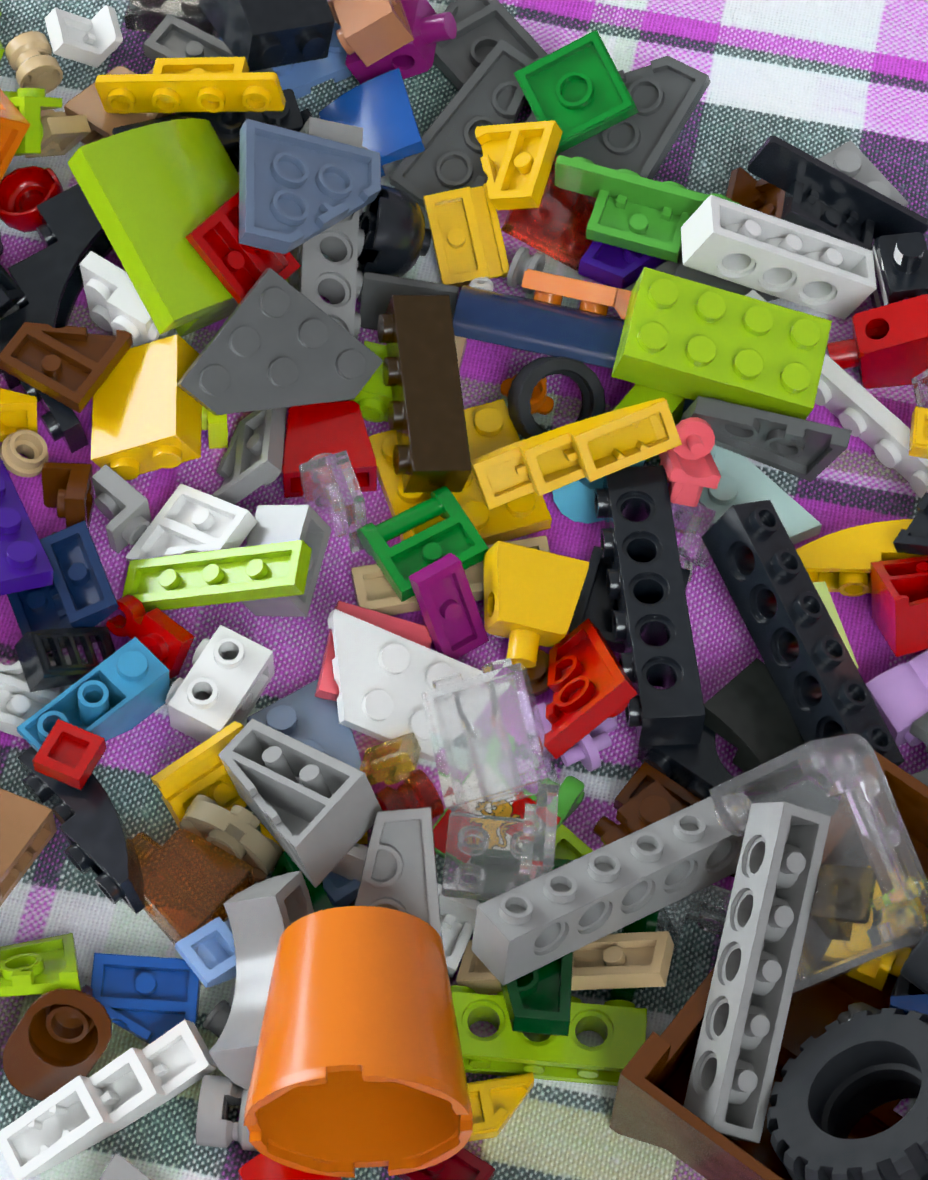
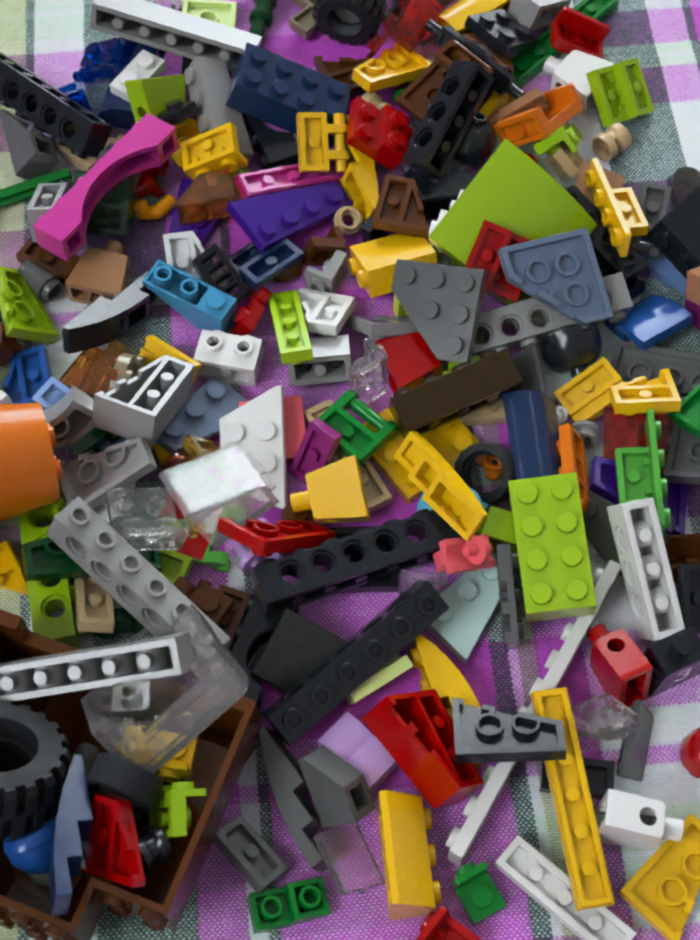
camera: 75 degrees right, 0 degrees up
red plate [32,719,107,790] -> none
white bracket [44,5,123,68] -> none

